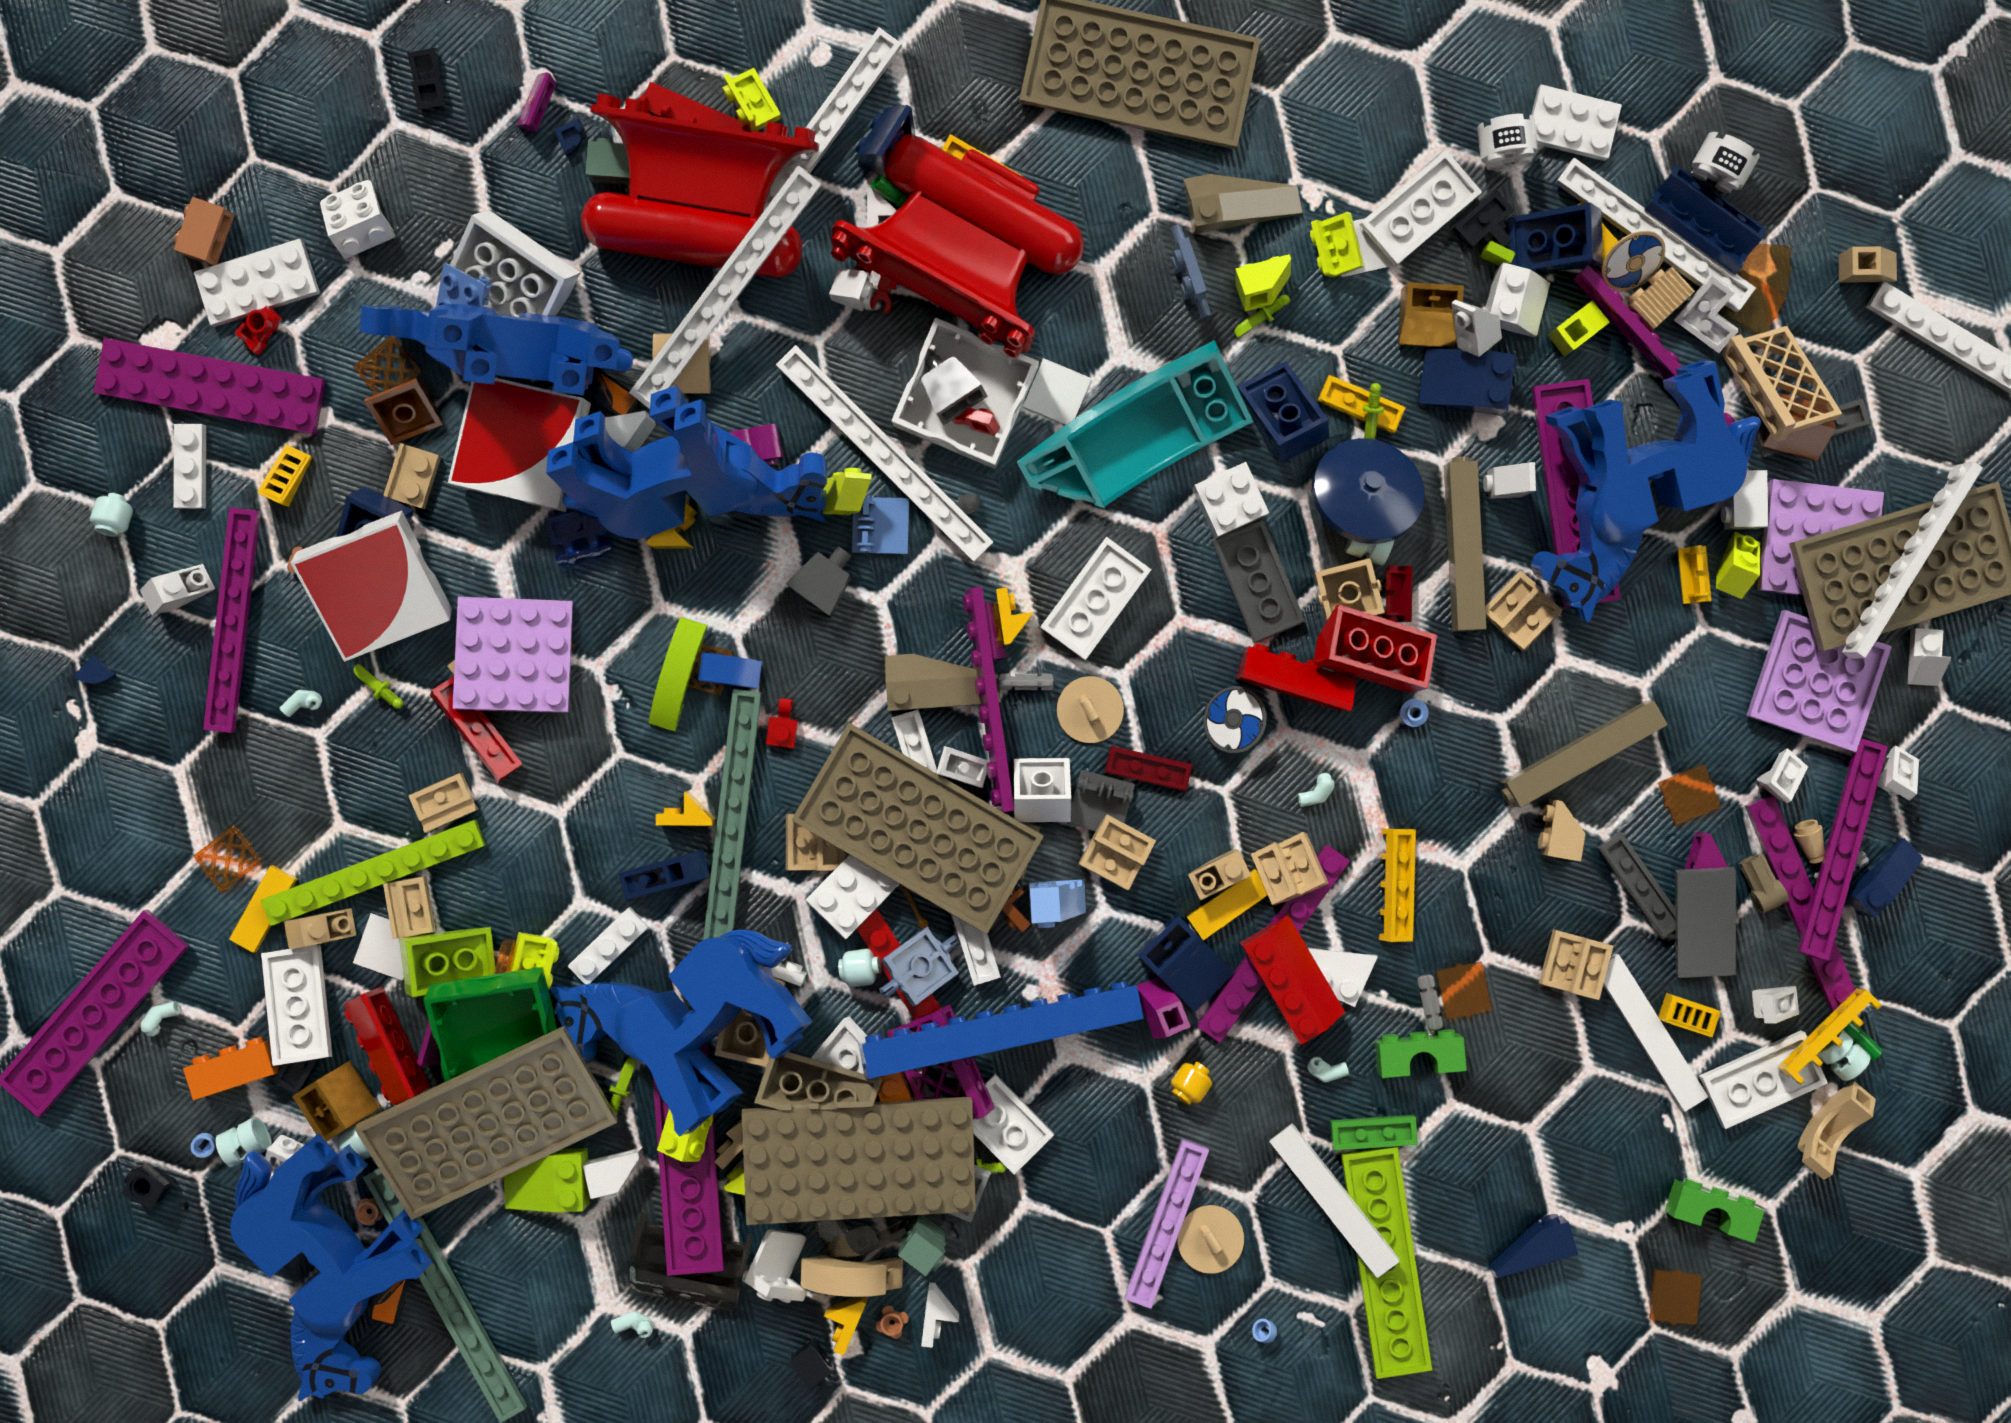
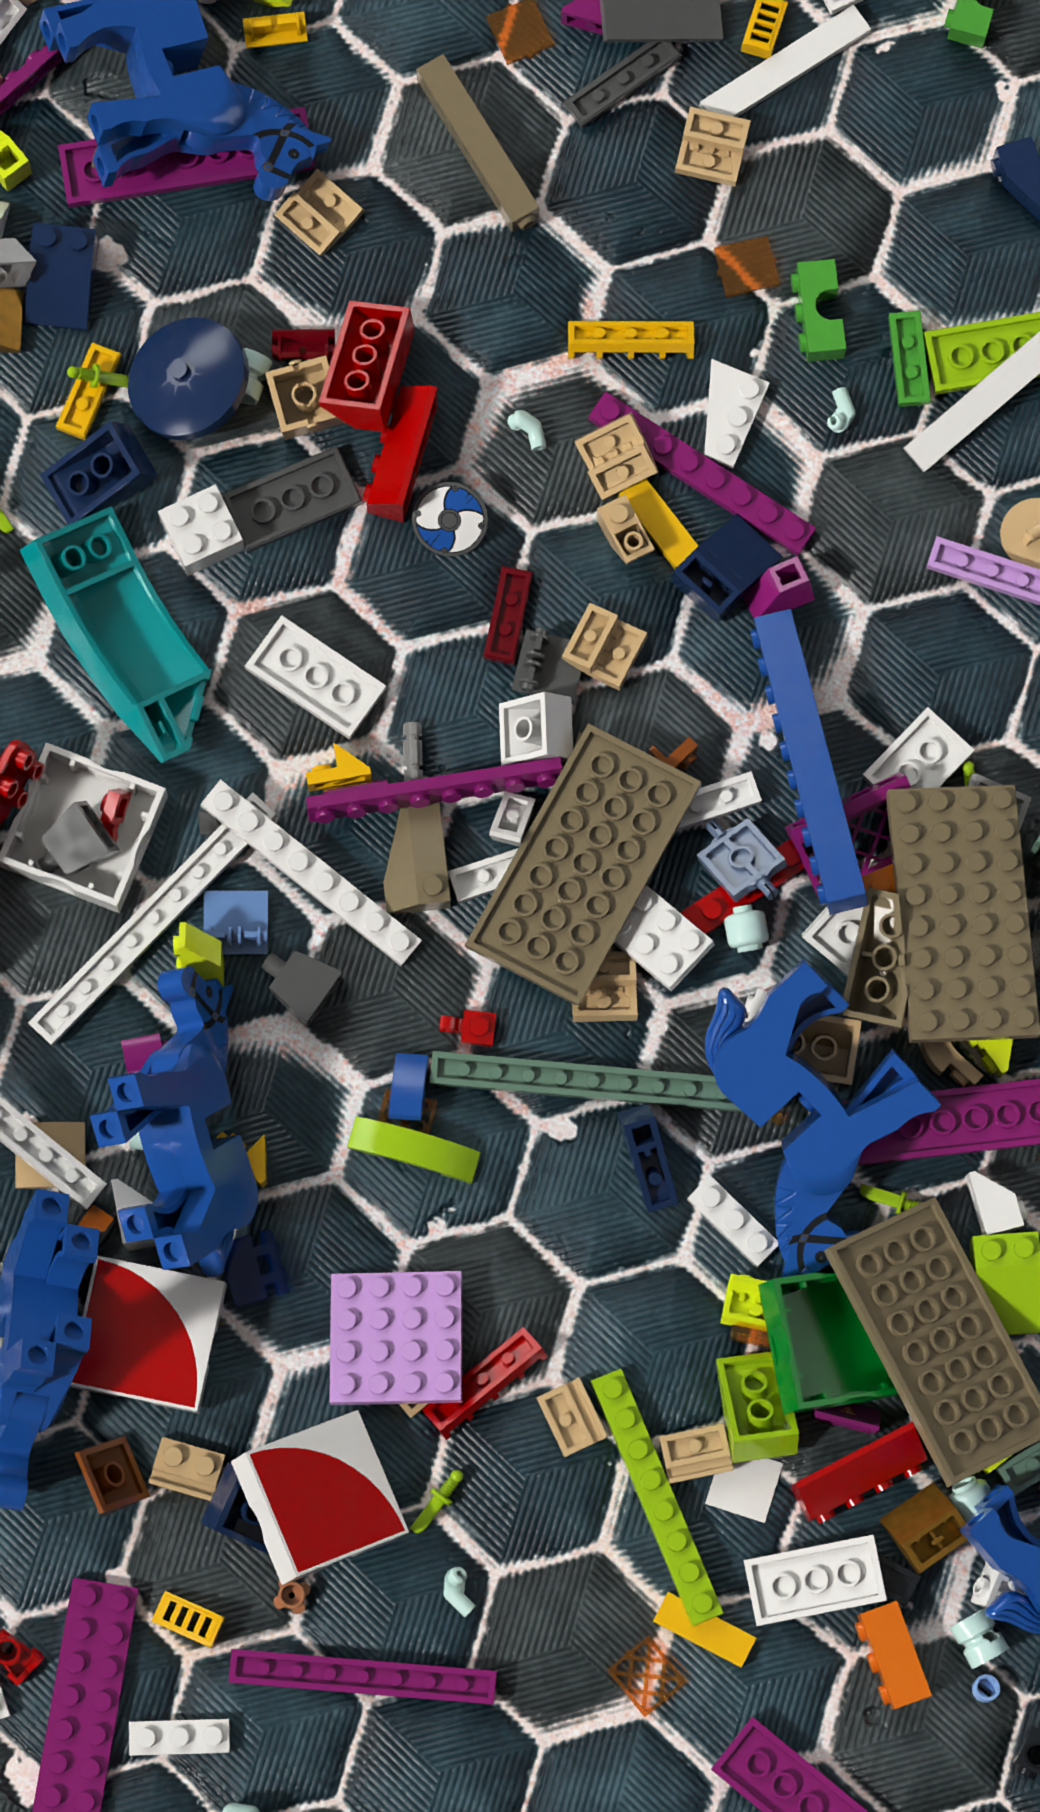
camera: 90 degrees left, 10 degrees down
white slope [140,564,215,615] -> none
light aqua arm [141,1001,180,1037] -> none
tan slope [284,908,357,949] -> none
clear orange window [353,336,422,394] -> none
yellow slope [656,791,716,826] -> none
neon yellow bracket [657,1109,714,1162] -> none
clear orange hinge [898,884,928,929] -> none
white sticker [1023,358,1092,424] -> none
light blue wedge [1029,879,1086,928] -> none
tan shield [1057,676,1124,743] -> none
yellow head [1170,1062,1212,1105] -> none
red slope [1240,914,1345,1045] -> none
light blue plate [1400,699,1428,727] -> none
light grey axle [1417,975,1443,1030] -> none
dark tan brick [1443,456,1486,632] -> none
white slope [1483,462,1536,499] -> none
tan slope [1538,799,1585,861] -> none
none -> white plate [200,779,422,966]

